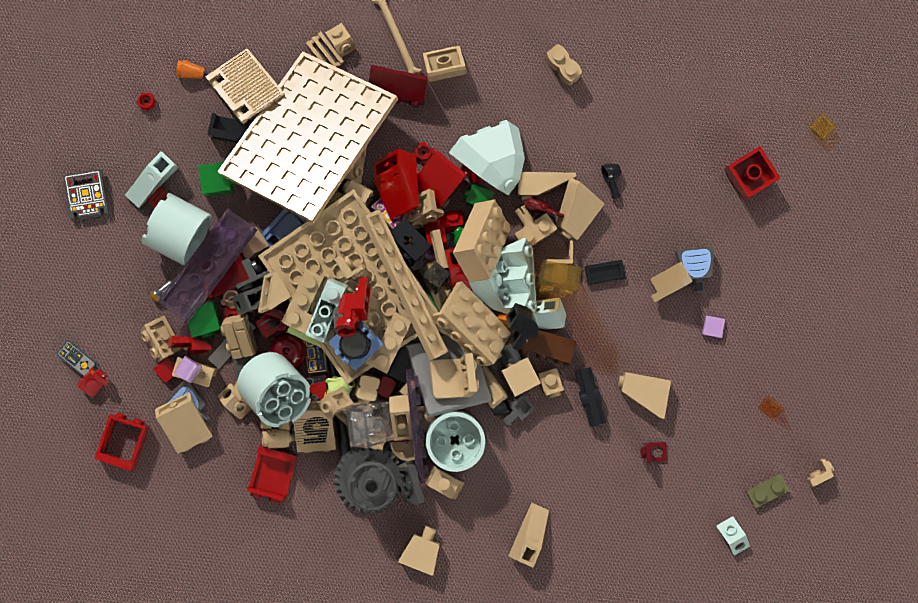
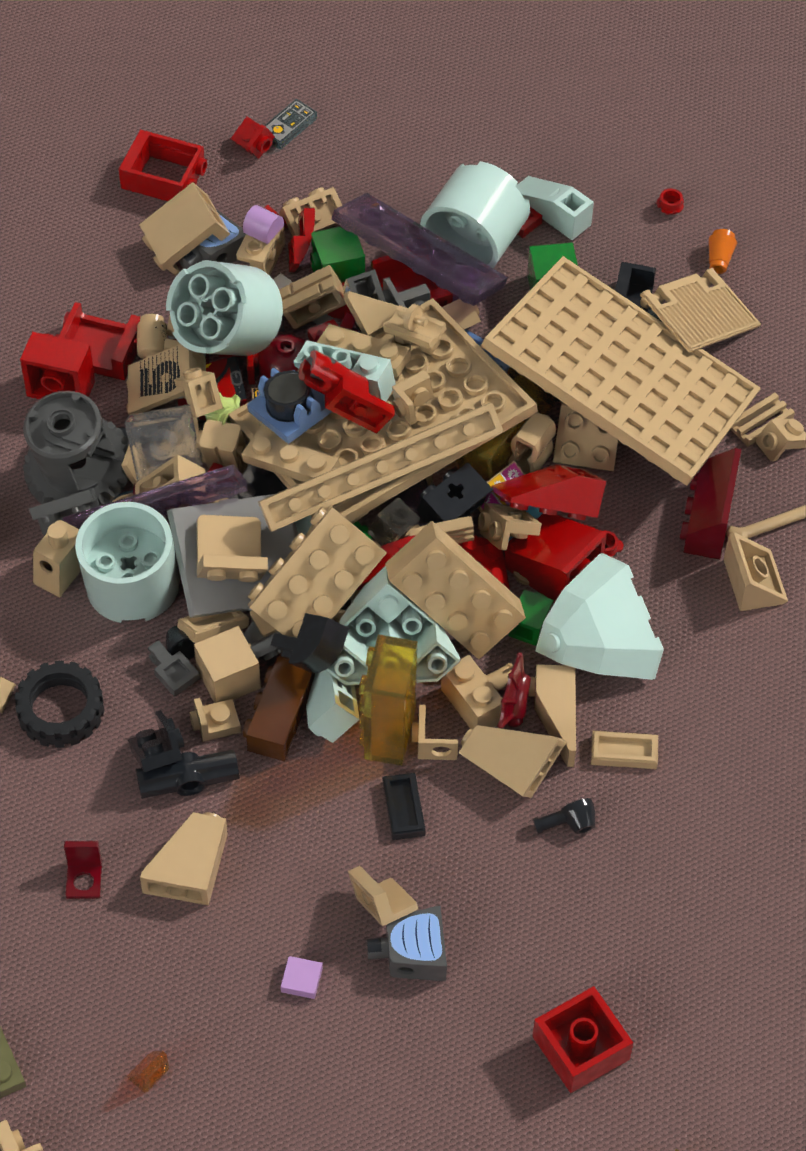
camera: 90 degrees right, 30 degrees down
dark grey container [63,169,110,221] -> none
tan brick [546,44,582,86] -> none
none -> black tyre [15,660,104,748]
none -> red brick [20,331,95,399]
none -> black bracket [128,710,184,772]
none -> tan hips [383,304,447,355]
none -> tan tile [591,731,658,769]

